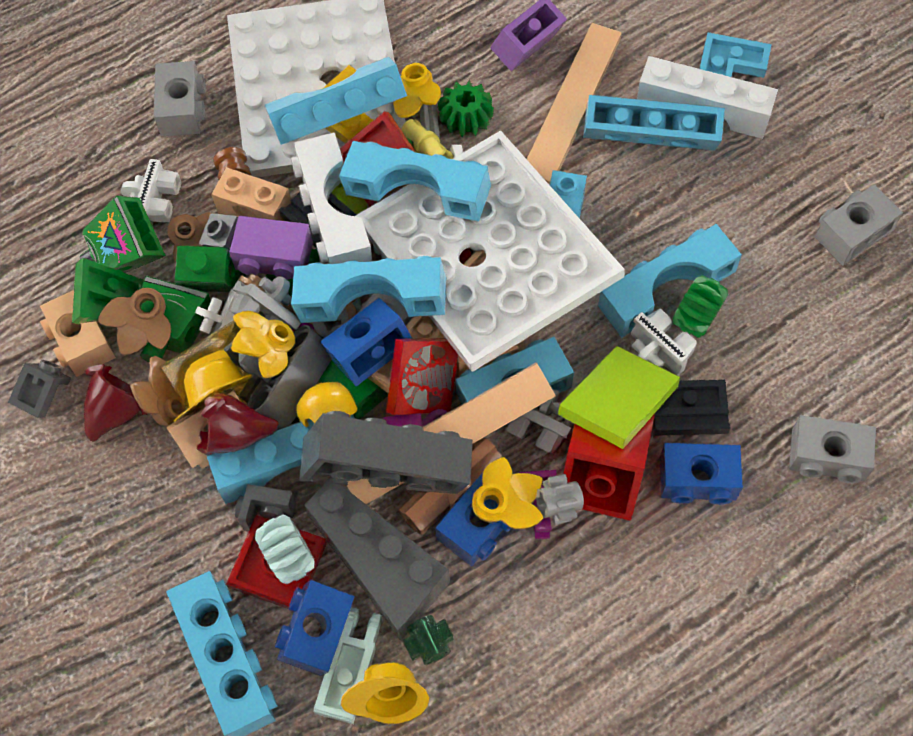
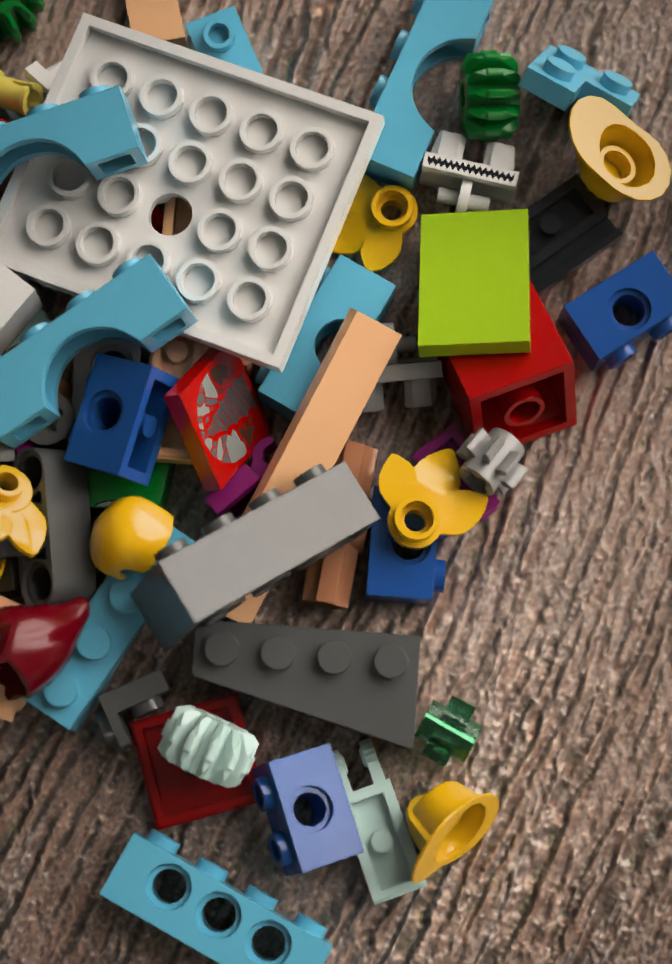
camera: 40 degrees left, 15 degrees up
none -> yellow plate [332,174,418,272]
none -> medium azure plate [518,45,641,117]
none -> yellow piece [568,96,671,203]

